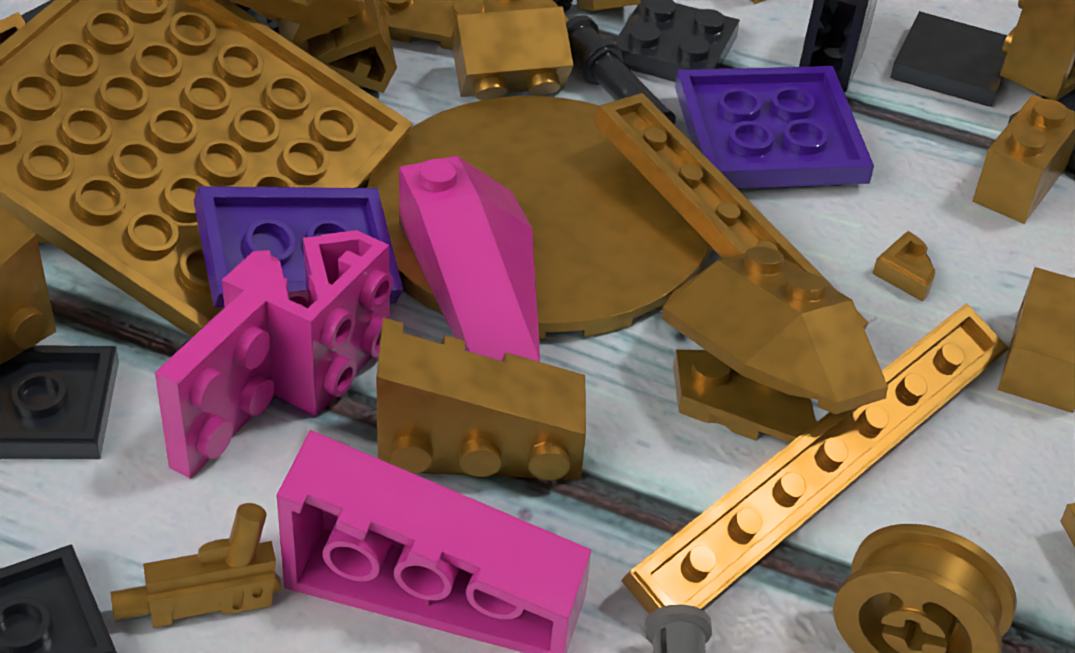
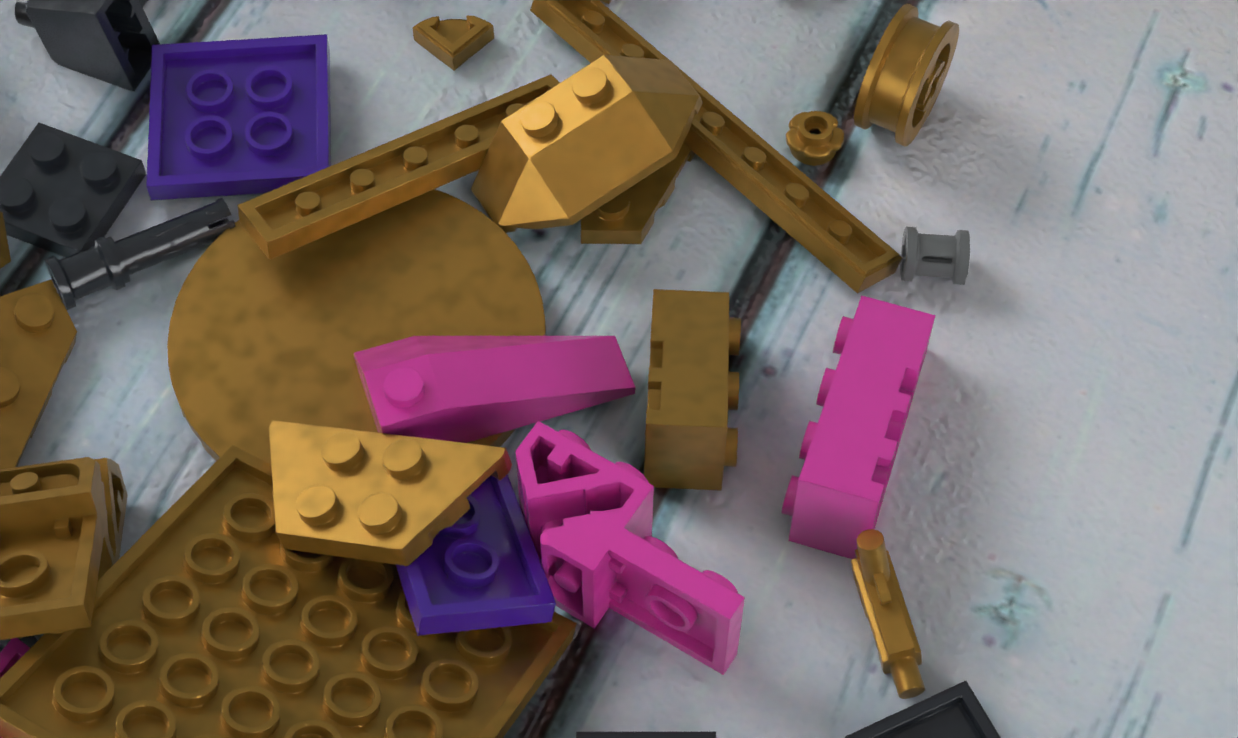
camera: 85 degrees left, 15 degrees up
pearl gold brick [451,6,574,100] -> none
none -> pearl gold wing [269,420,512,566]
none -> pearl gold plate [786,111,844,166]

